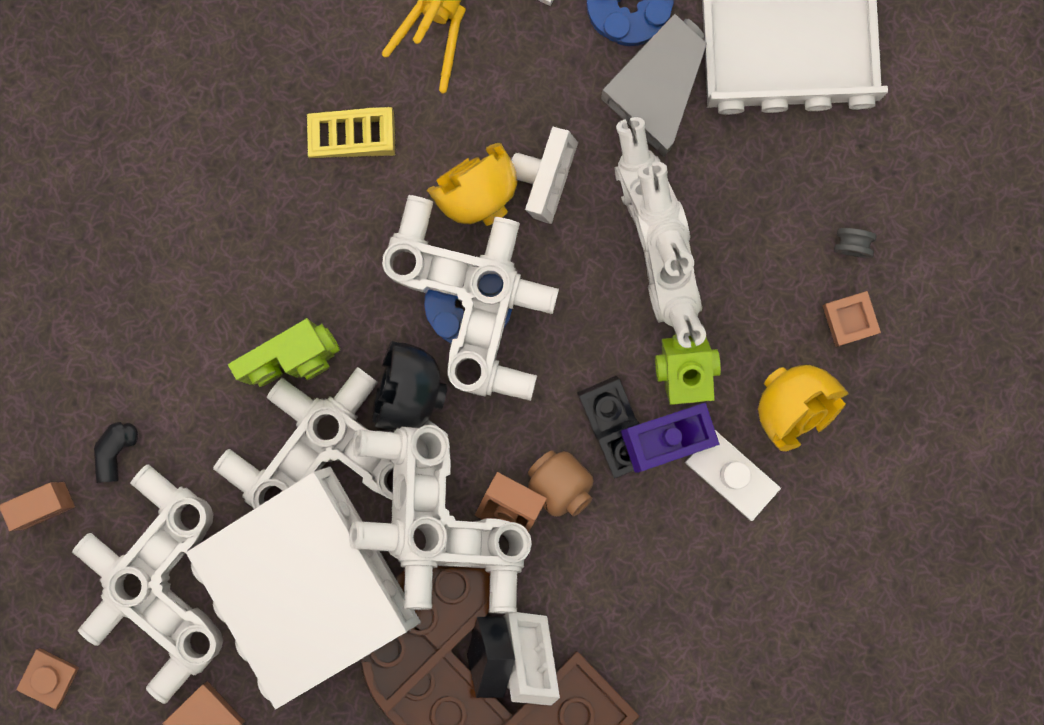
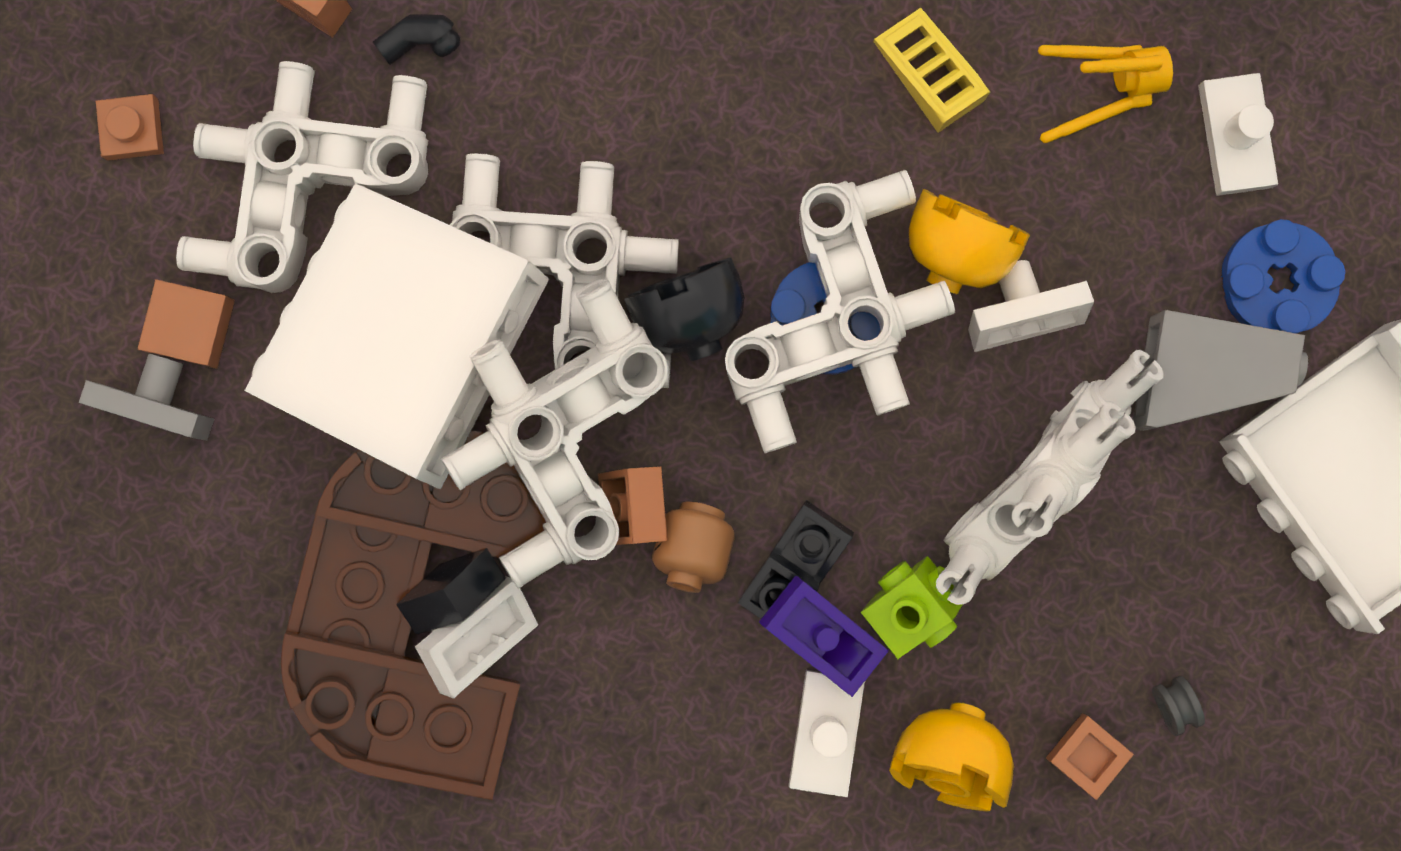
camera: 60 degrees right, 0 degrees up
lime plate [228,318,341,387] -> none

